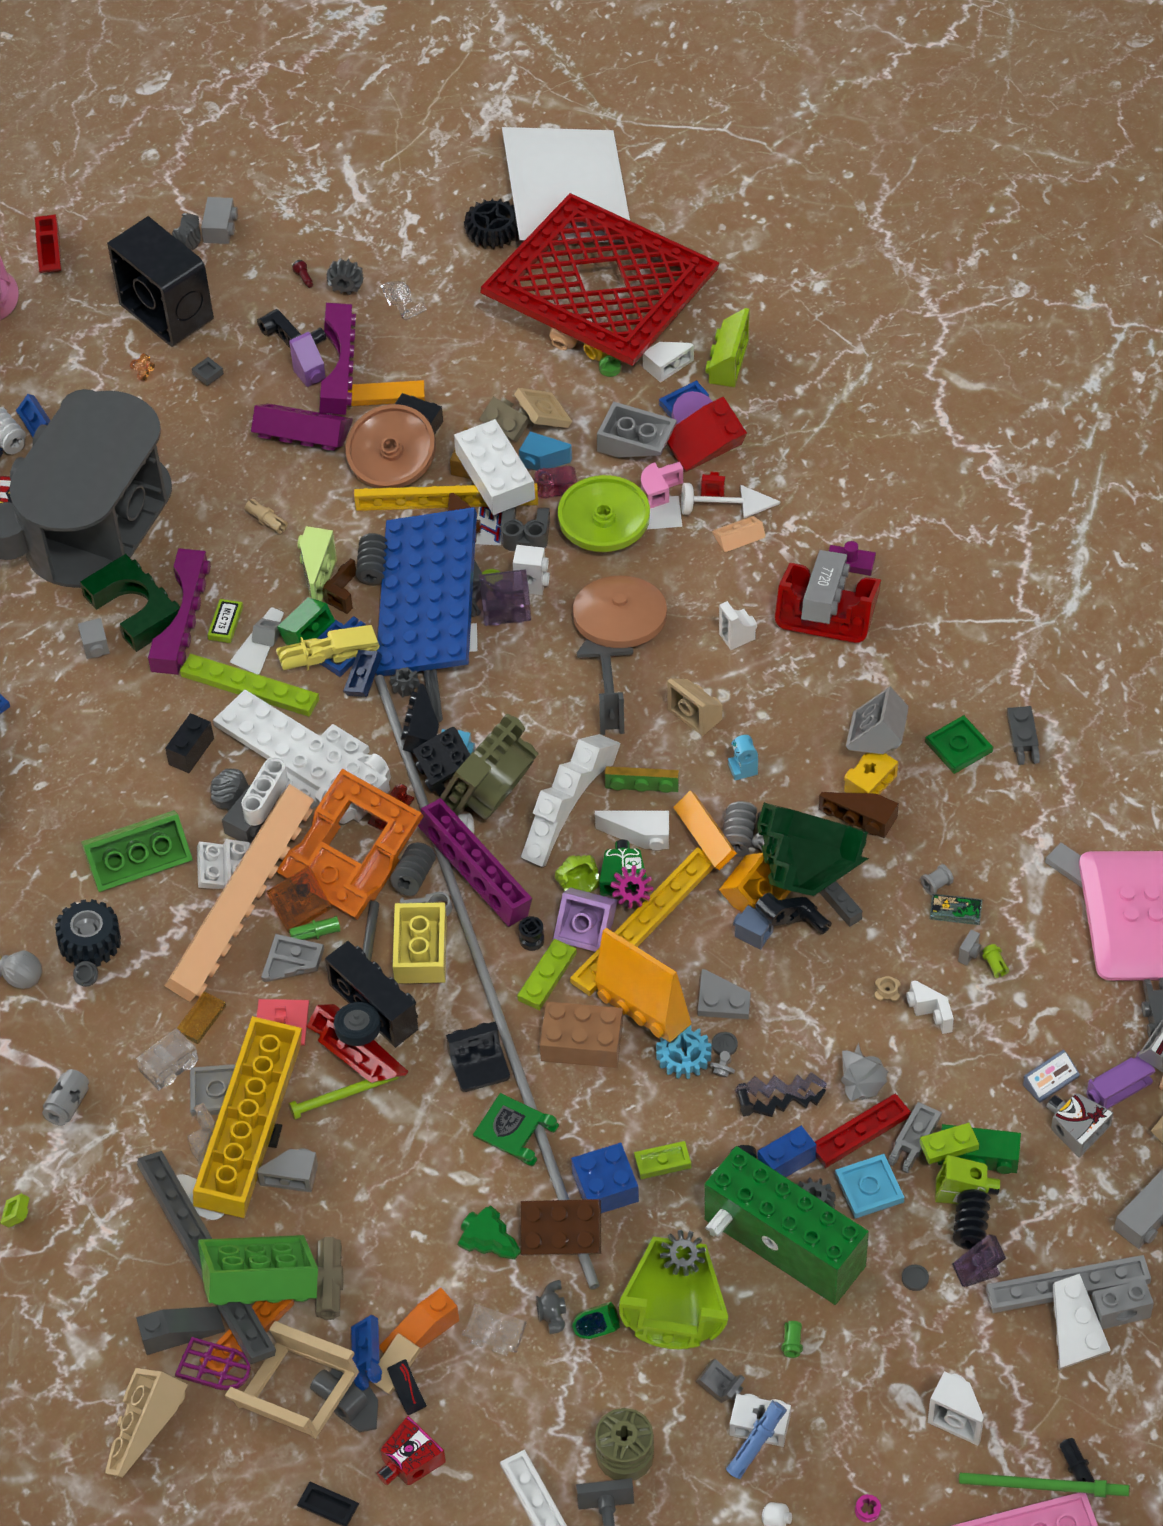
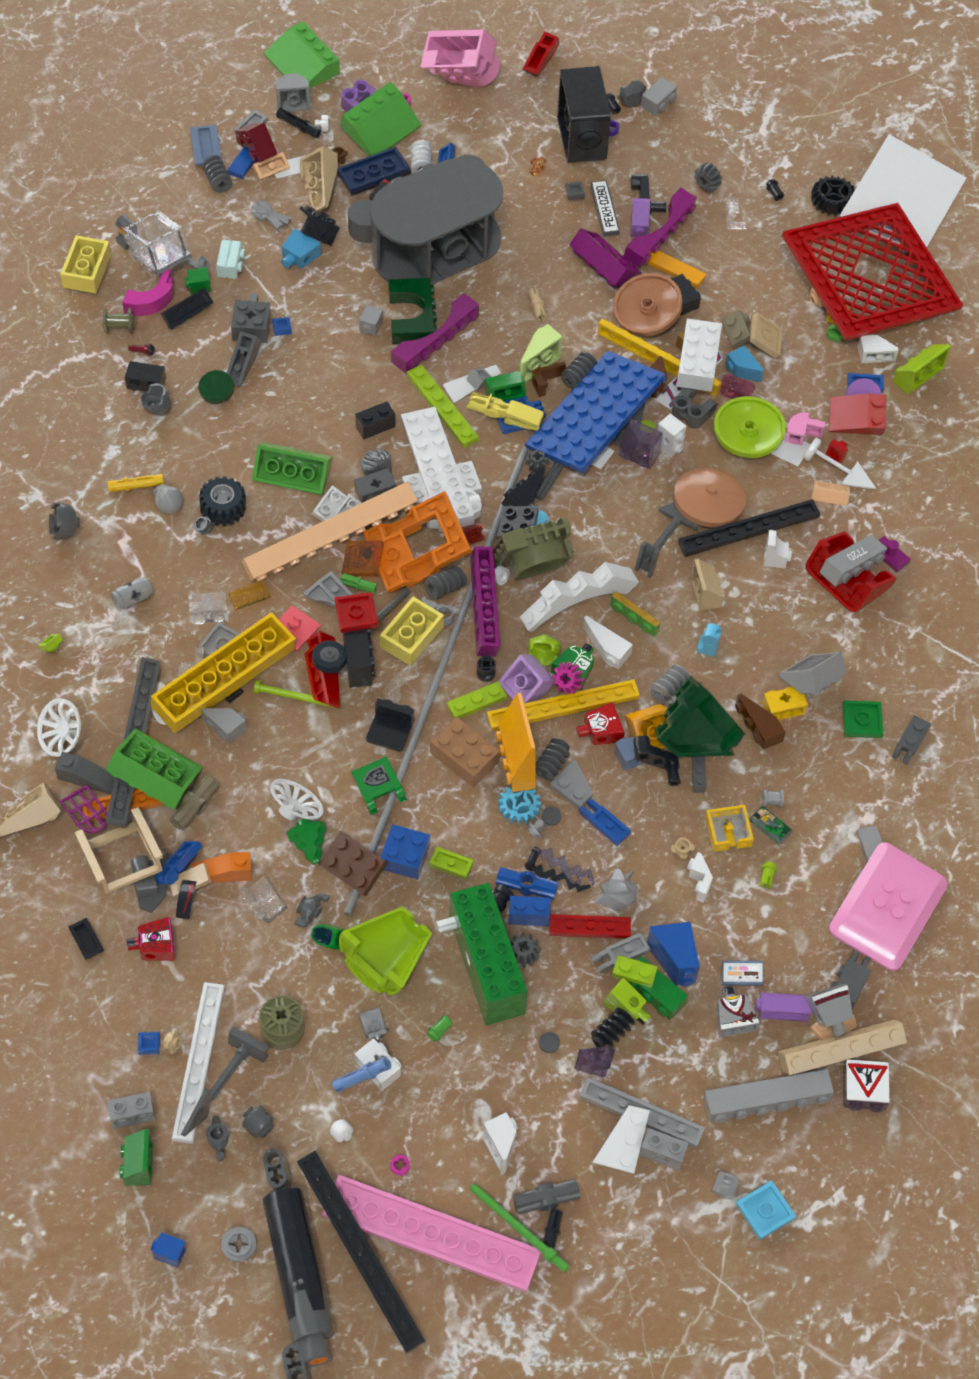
camera: 30 degrees right, 5 degrees up
tile [207,599,243,643] -> none
white beam [241,756,288,826] -> none
dark red piece [292,260,313,288] -> none
dark blue plate [343,650,382,697] -> none
light grey slope [597,401,677,458] -> none
dark grey gear [660,1230,706,1276] -> none
light orange tile [673,790,737,870] -> none
medium azure plate [835,1154,905,1219] -> none
light grey plate [958,930,982,966] -> none
none -> white wheel [37,698,81,757]
none -> white wheel [270,779,324,820]
none -> red tile [334,592,378,633]
none -> blue piece [496,867,559,900]
none -> dark grey piece [513,1180,580,1215]
none -> dark grey piece [535,737,570,781]
none -> torso [576,702,625,745]
none -> blue hinge [578,799,631,846]
none -> tile [590,181,620,236]
none -> blue slope [647,922,700,987]
none -> black plate [678,499,820,557]
none -> yellow piece [705,805,754,852]
none -> black pin [766,179,784,201]

